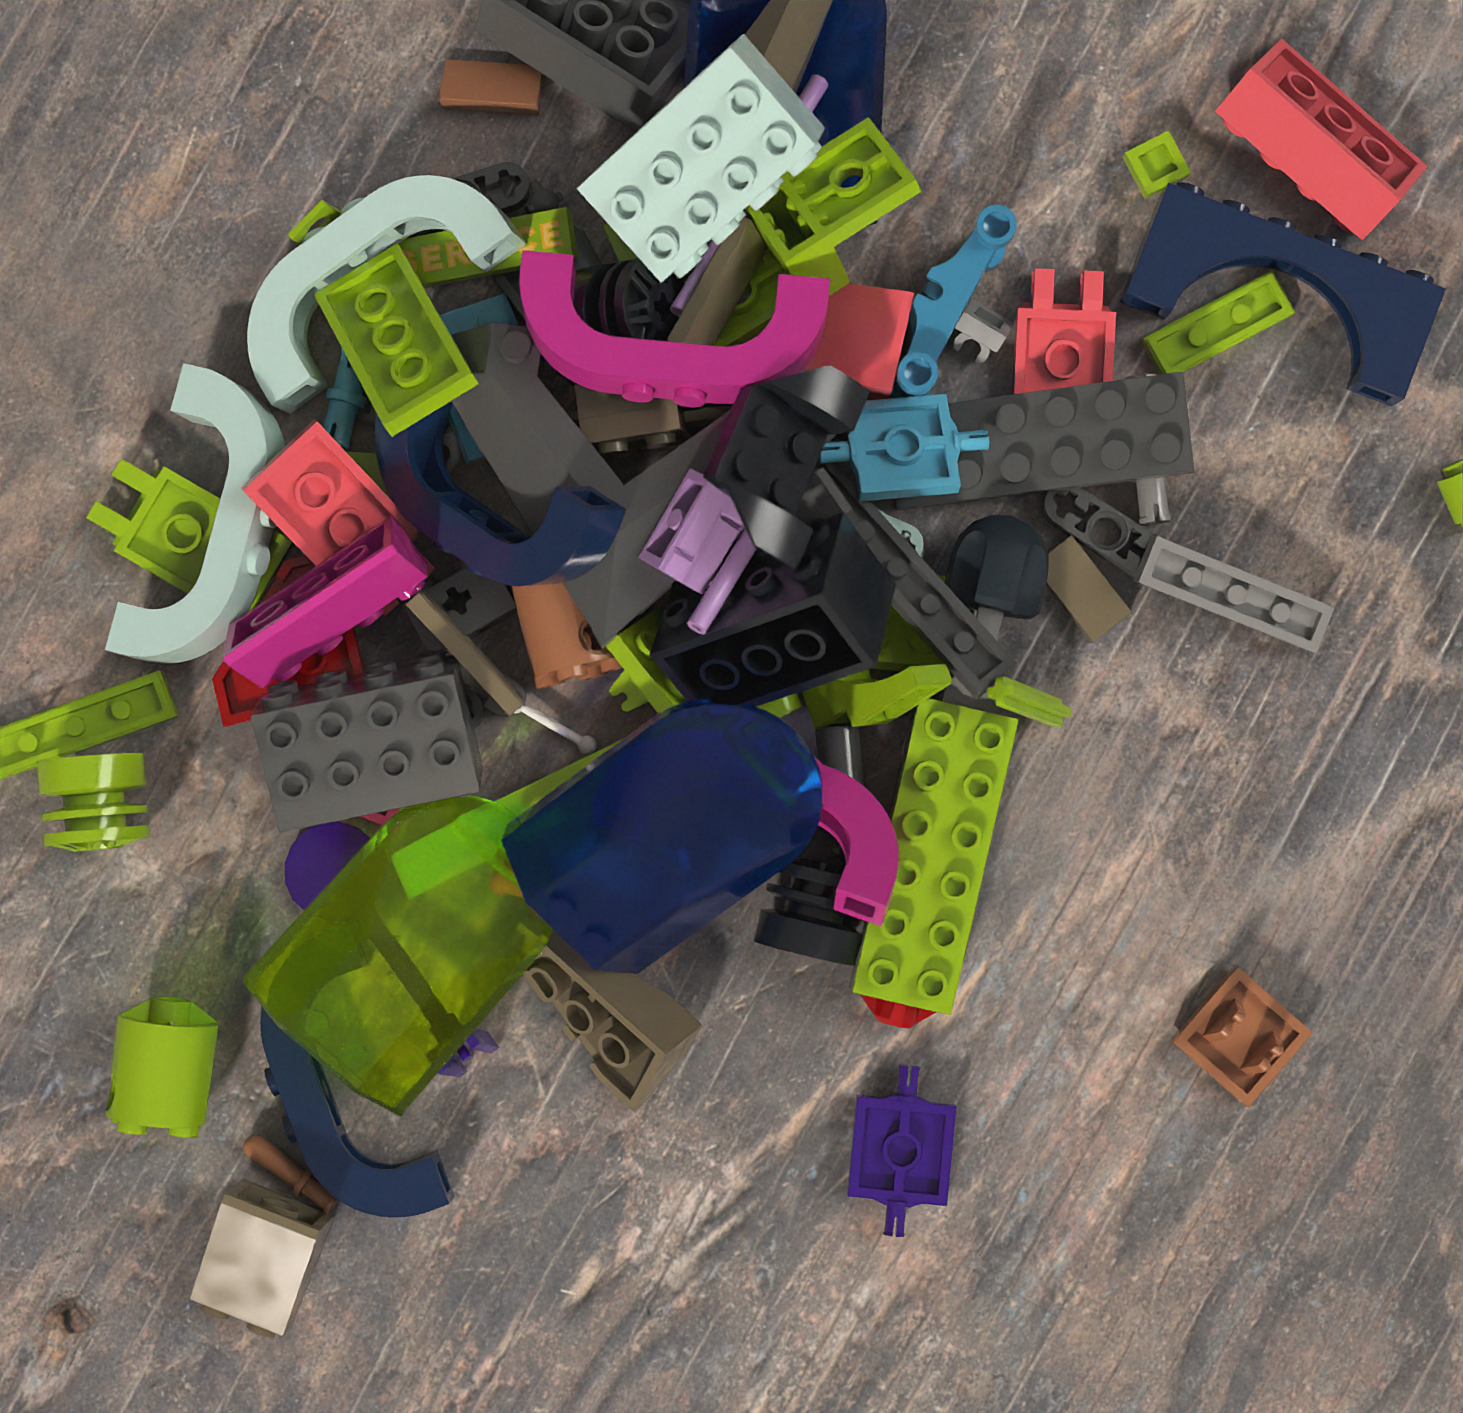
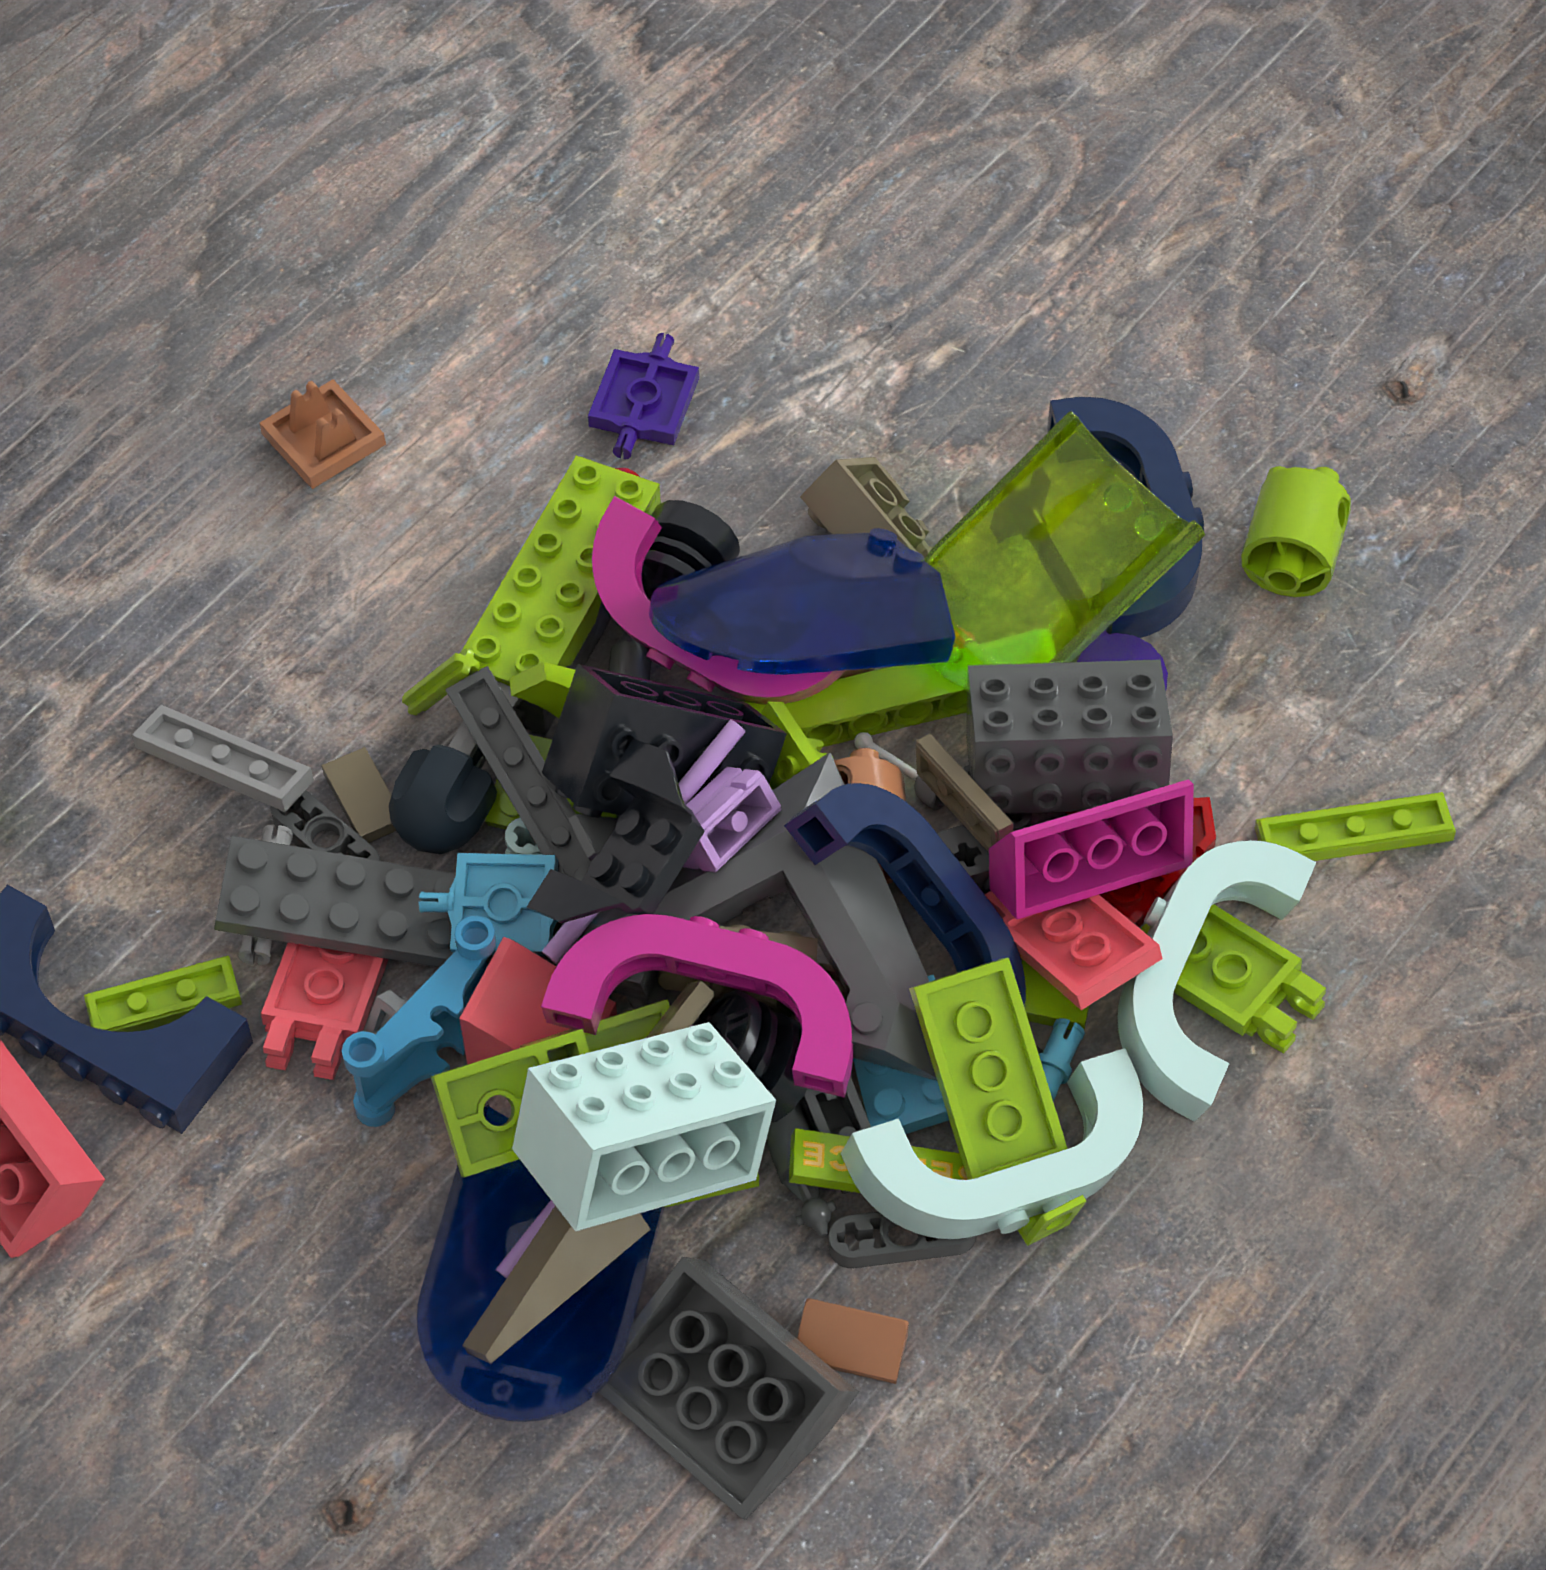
camera: 170 degrees left, 30 degrees down
lime wheel [36,753,151,852] -> none
slope [190,1179,335,1338] -> none
nougat piece [243,1135,339,1215] -> none
lime plate [1122,130,1191,200] -> none

